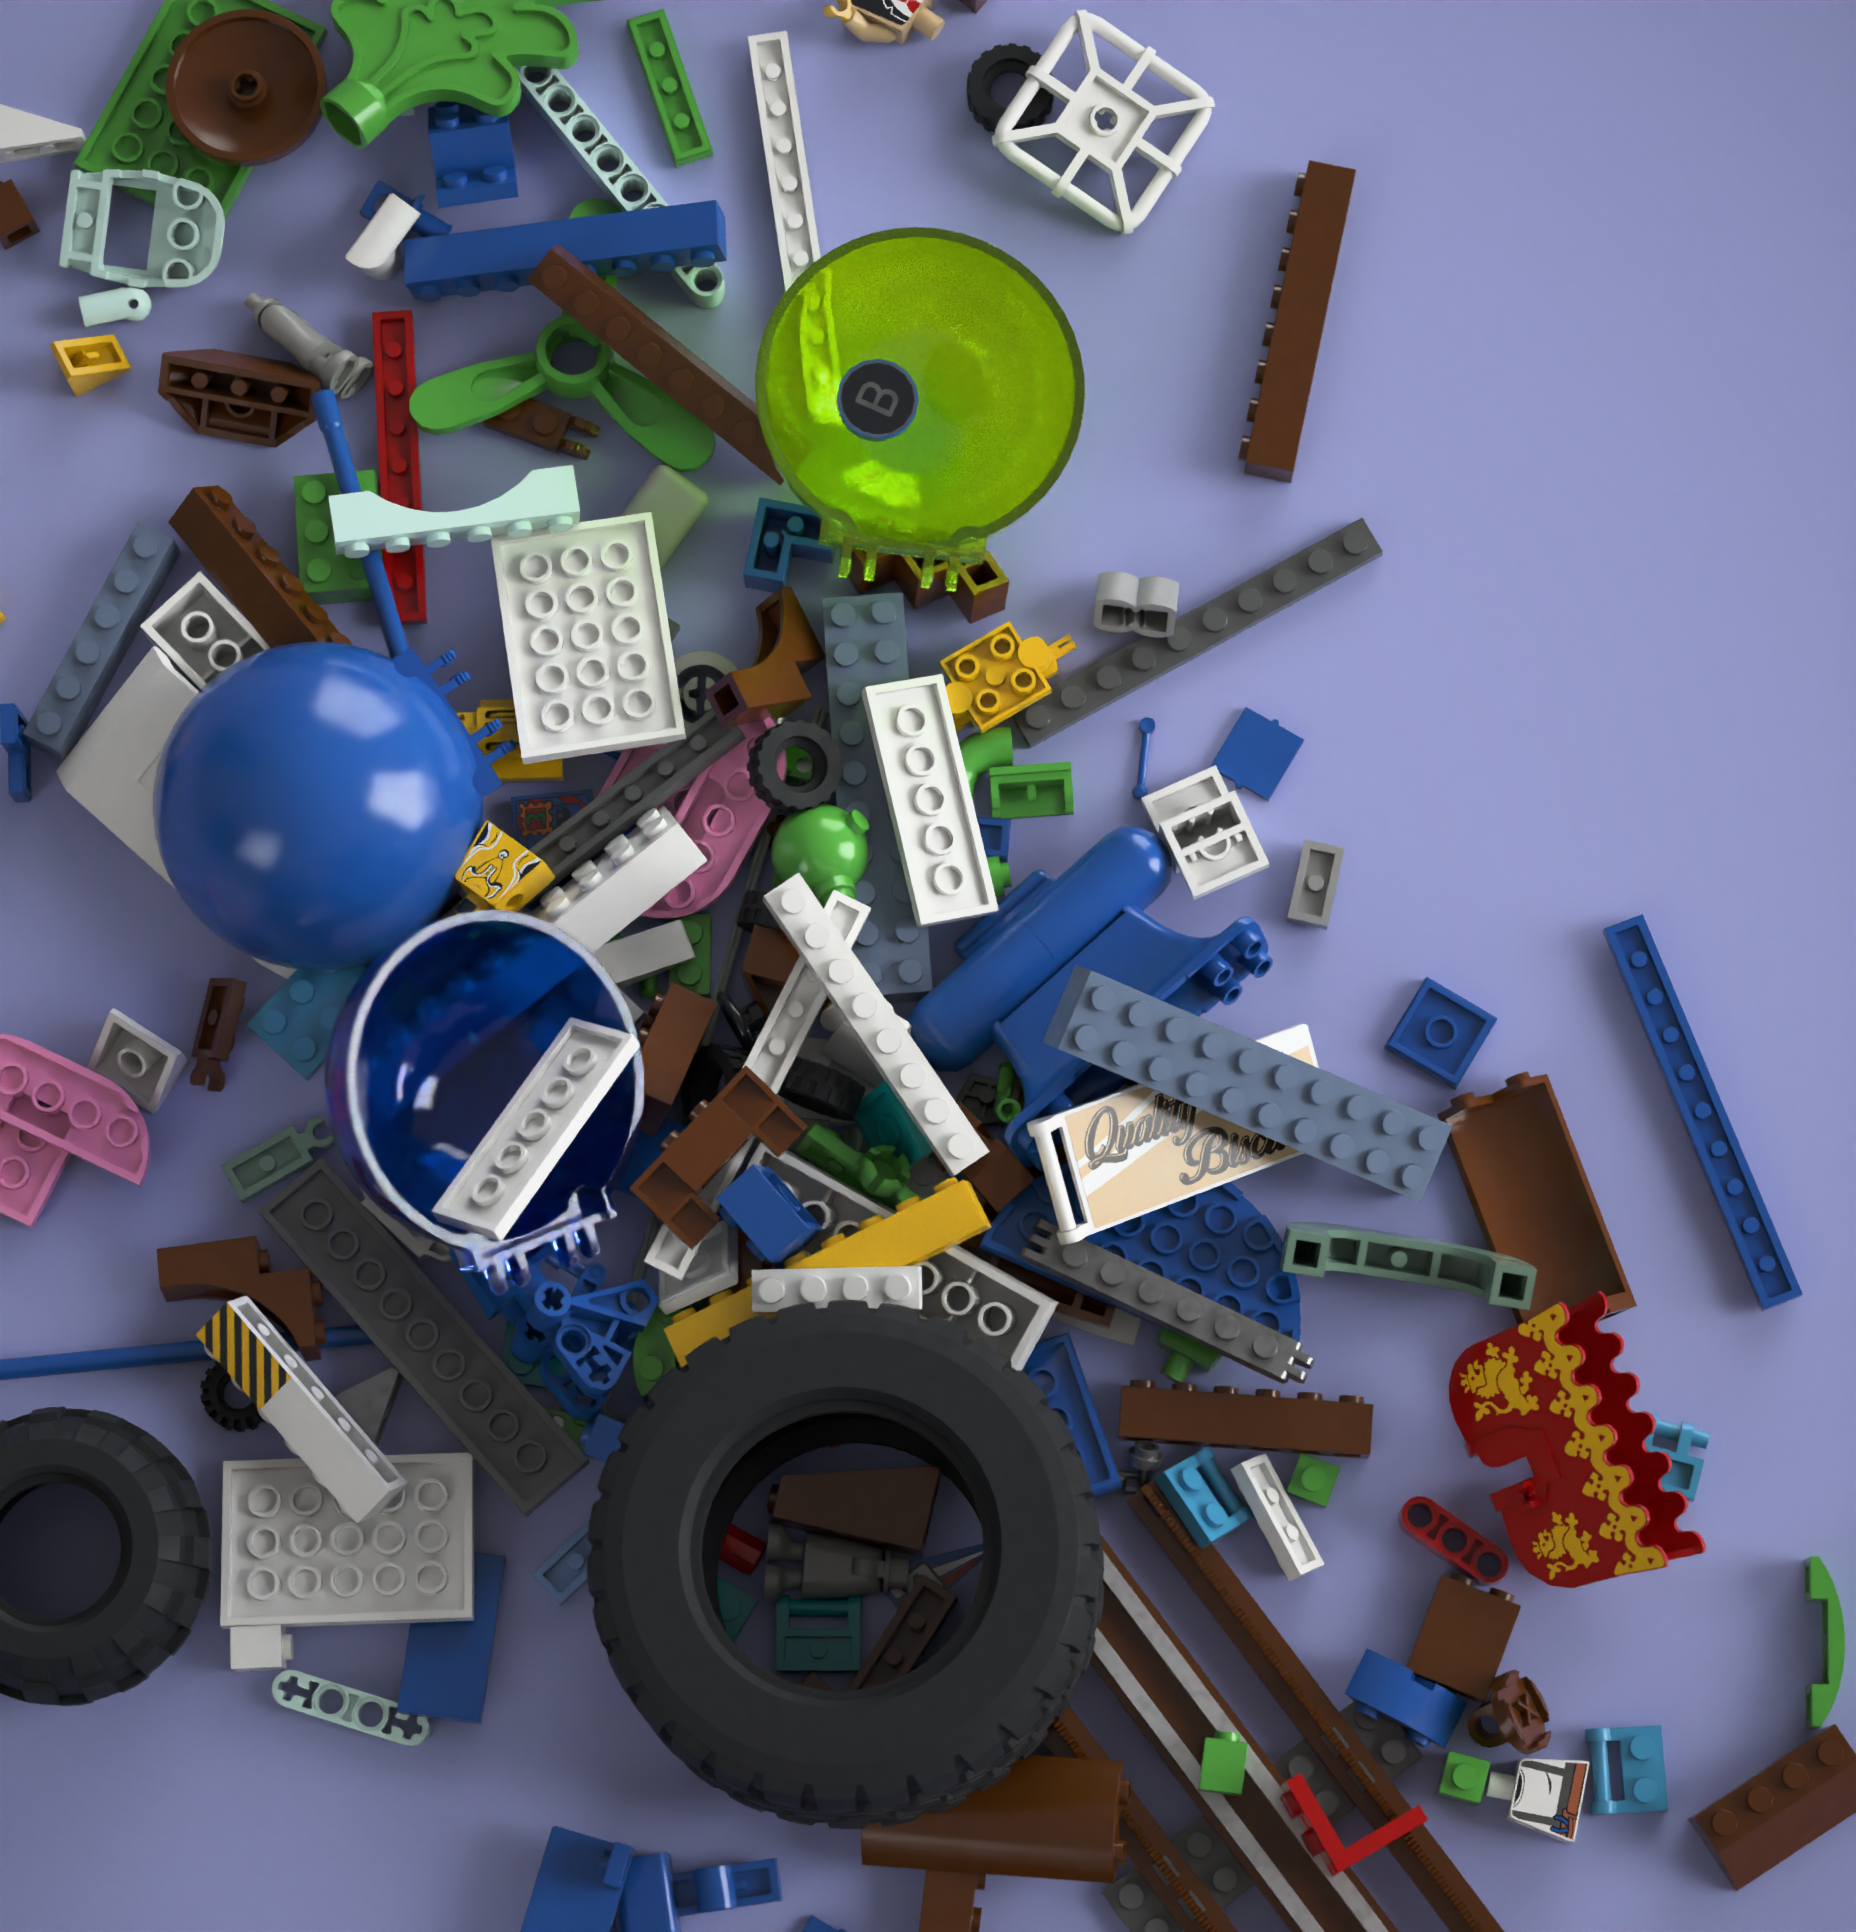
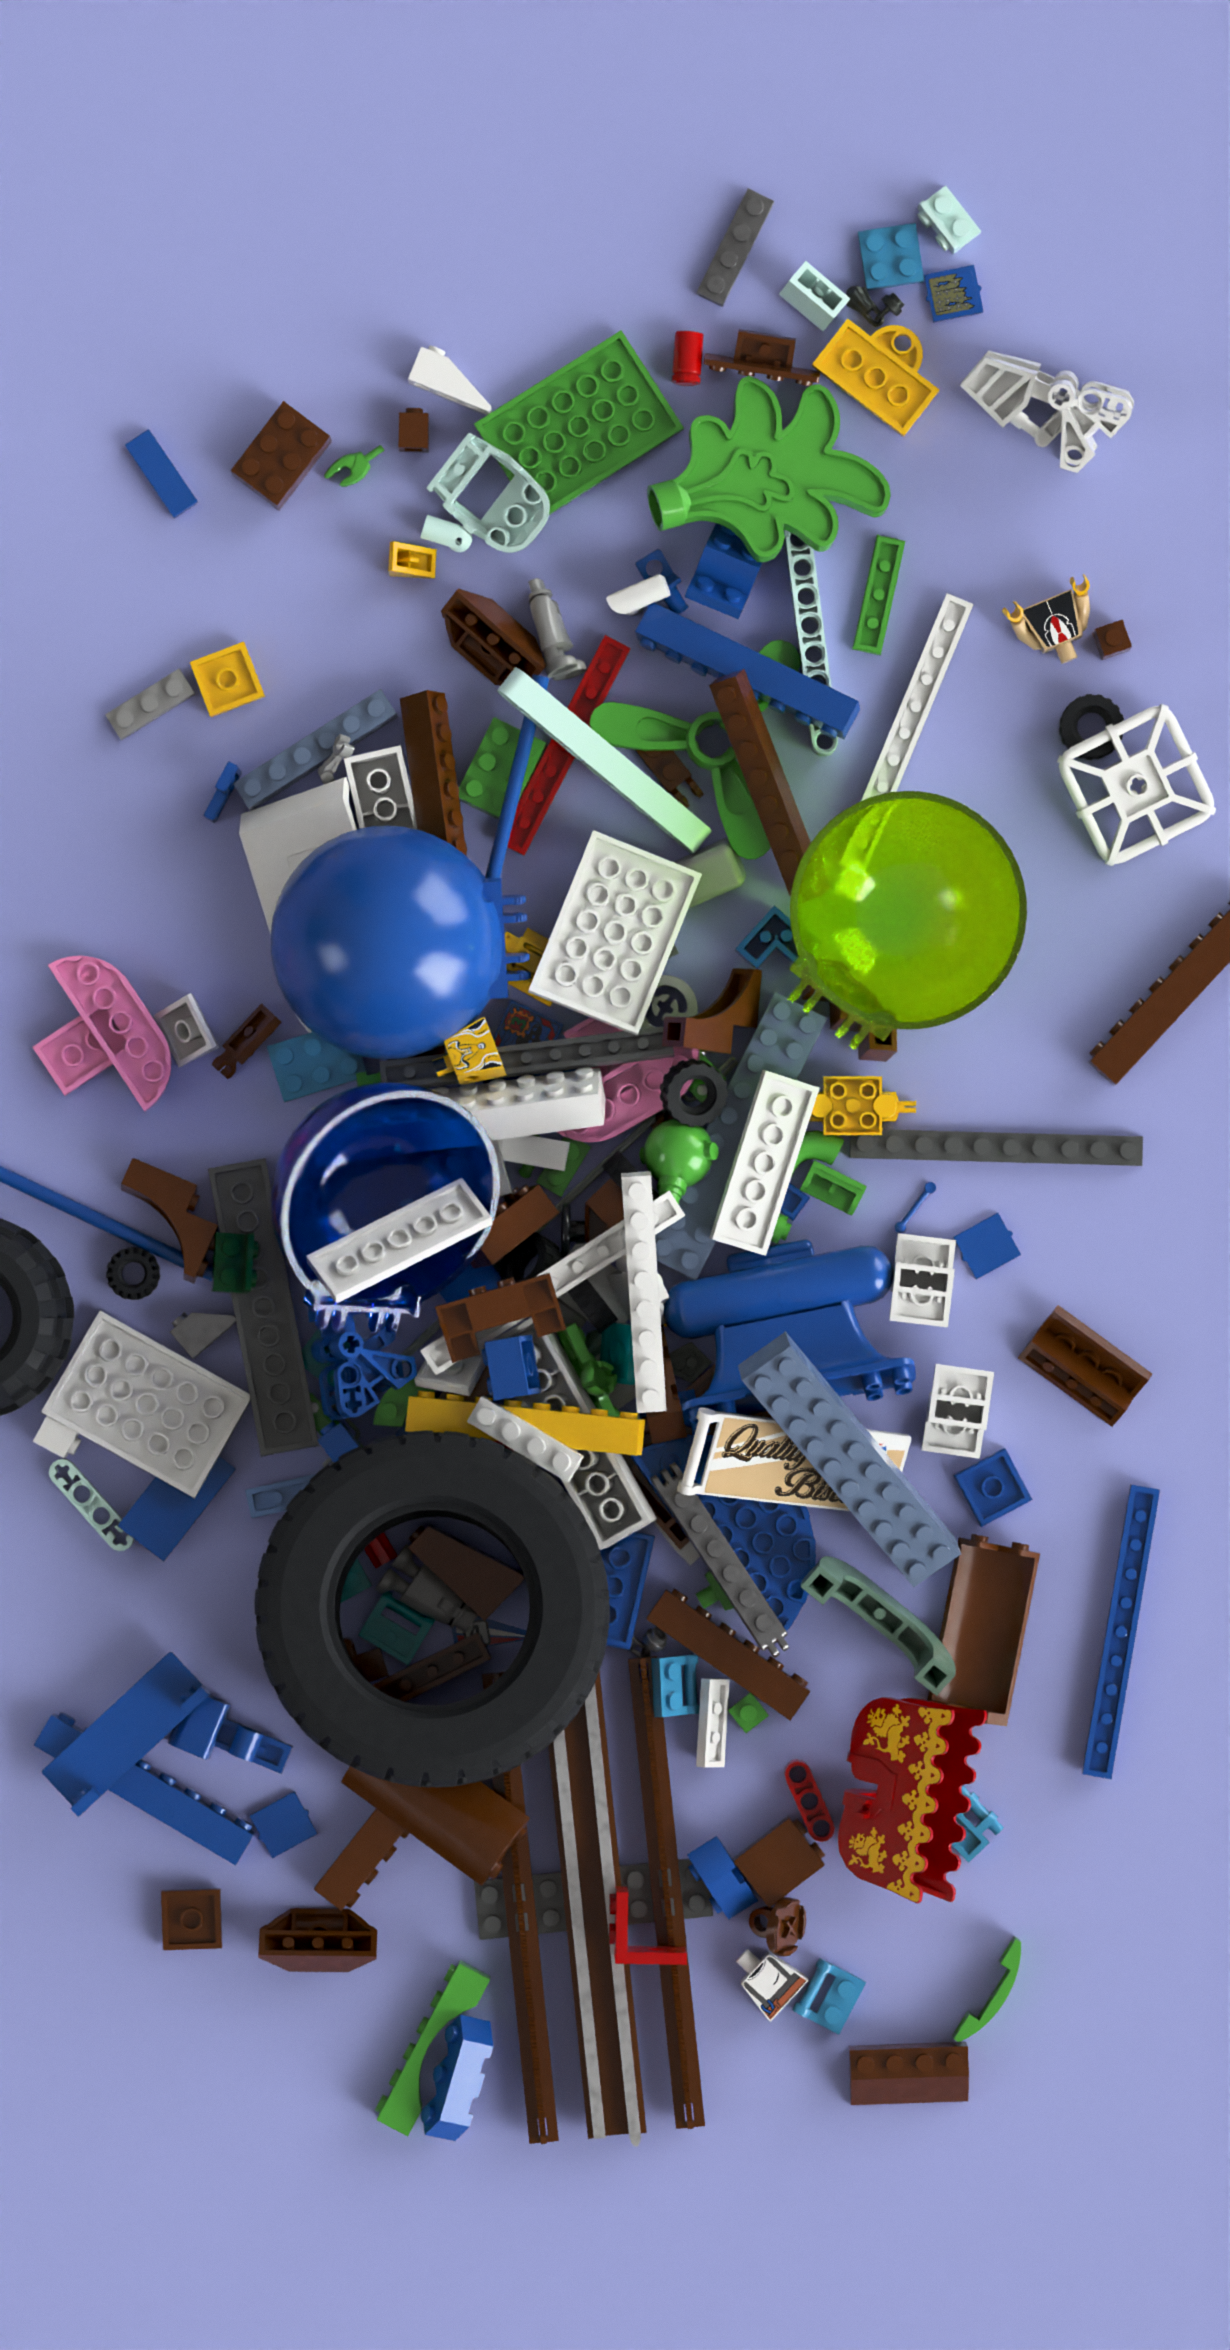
camera: 30 degrees right, 10 degrees up
reddish brown dish [166,9,327,166] -> none
white brick [196,1295,408,1524] -> none
sand green plate [221,1116,336,1203] -> none
light aqua arch [329,465,580,558] -> none
black tile [836,359,919,442] -> none
bright green piece [992,1061,1021,1126] -> none
light grey brick [1093,571,1179,638] -> none
bright green brick [1198,1731,1248,1797] -> none
light grey plate [1286,839,1345,930] -> none
bright green brick [1435,1751,1491,1806] -> none
none -> dark green bracket [211,1232,259,1294]
none -> light grey piece [318,734,355,784]
none -> light aqua beam [497,667,712,854]
none -> white bracket [921,1364,994,1459]
none -> reddish brown slope [1018,1305,1152,1427]

